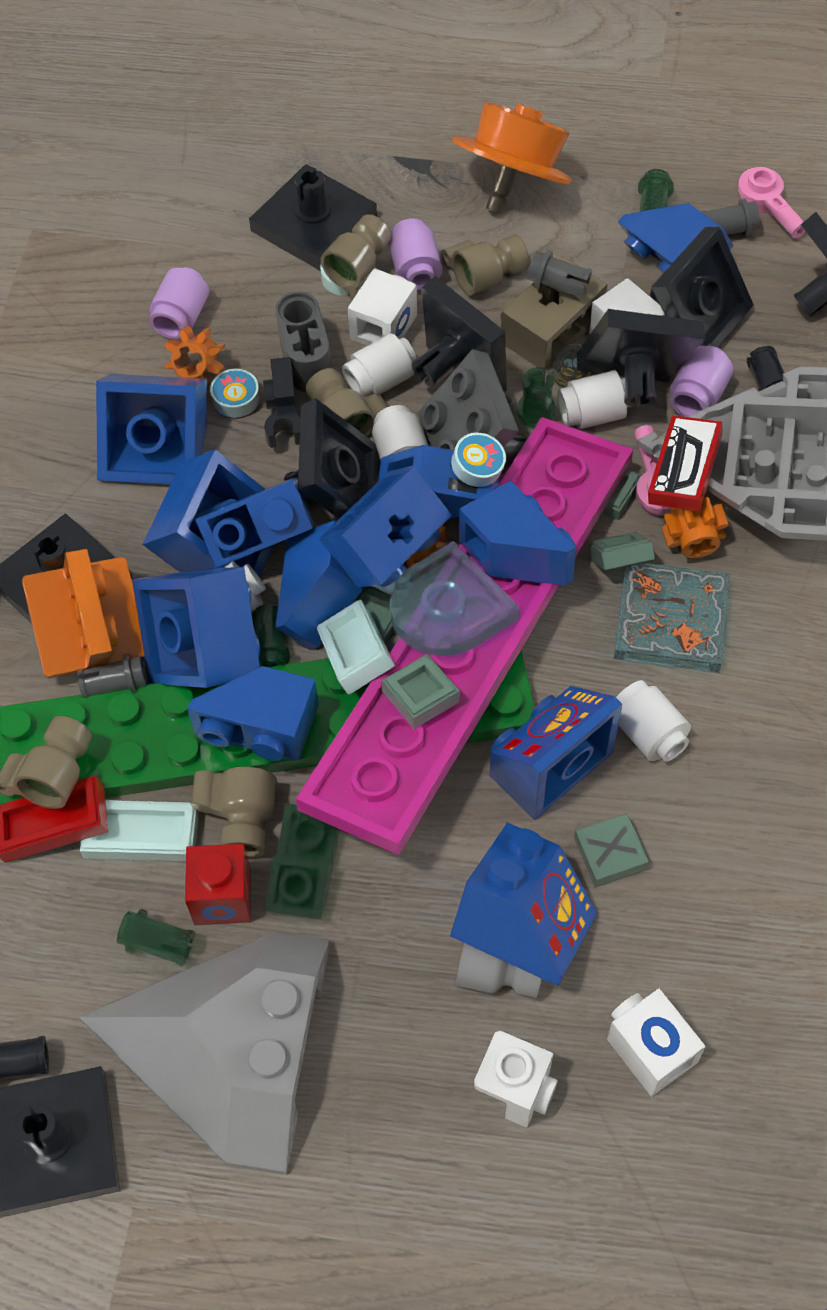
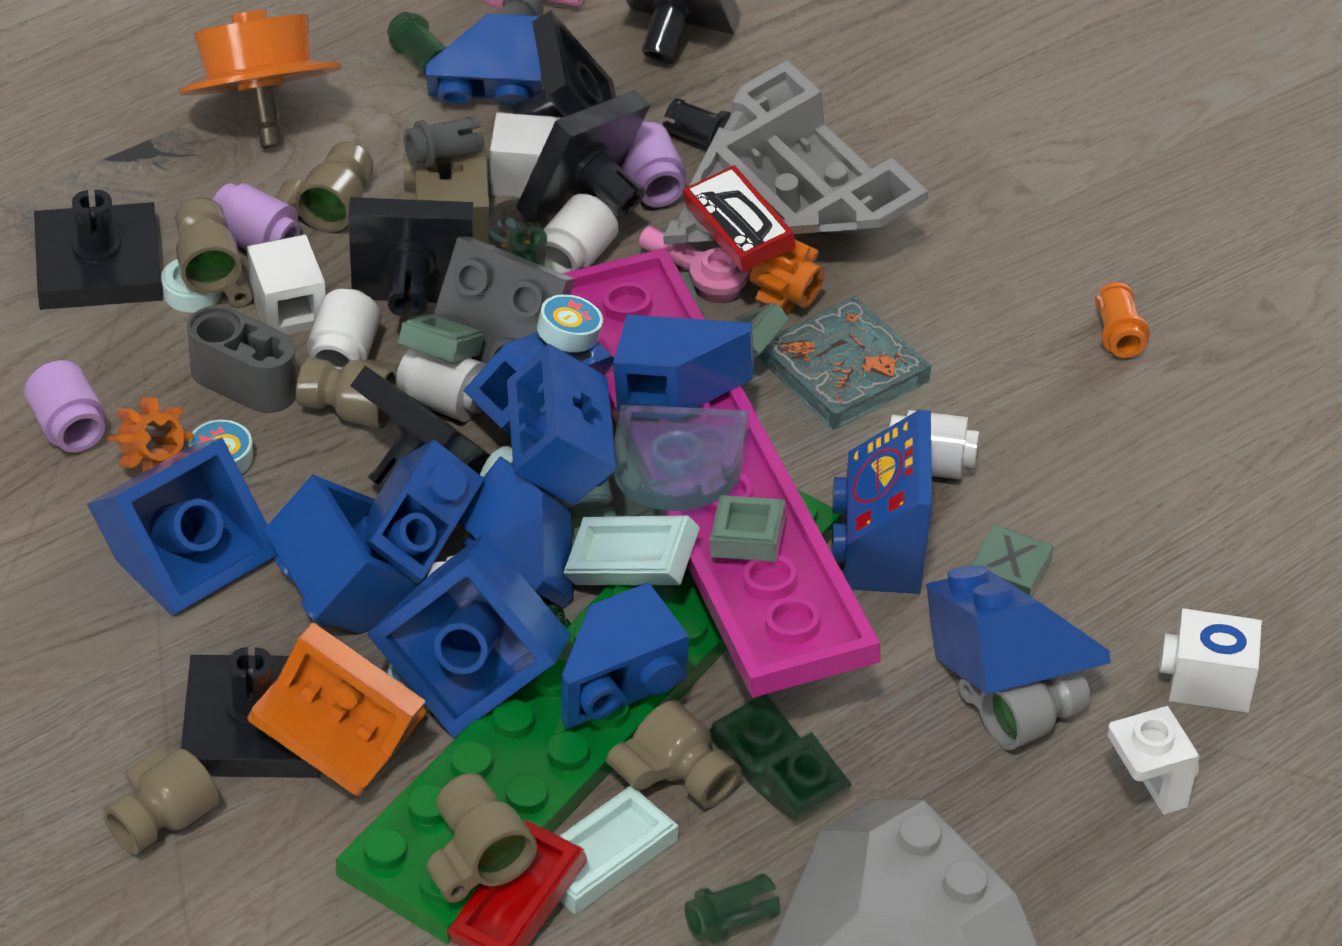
camera: 50 degrees left, 15 degrees down
dark grey pin [77,654,149,698] -> none
red brick [185,844,251,925] -> none
black plate [263,357,300,448] -> none
none -> sand green tile [398,314,484,362]

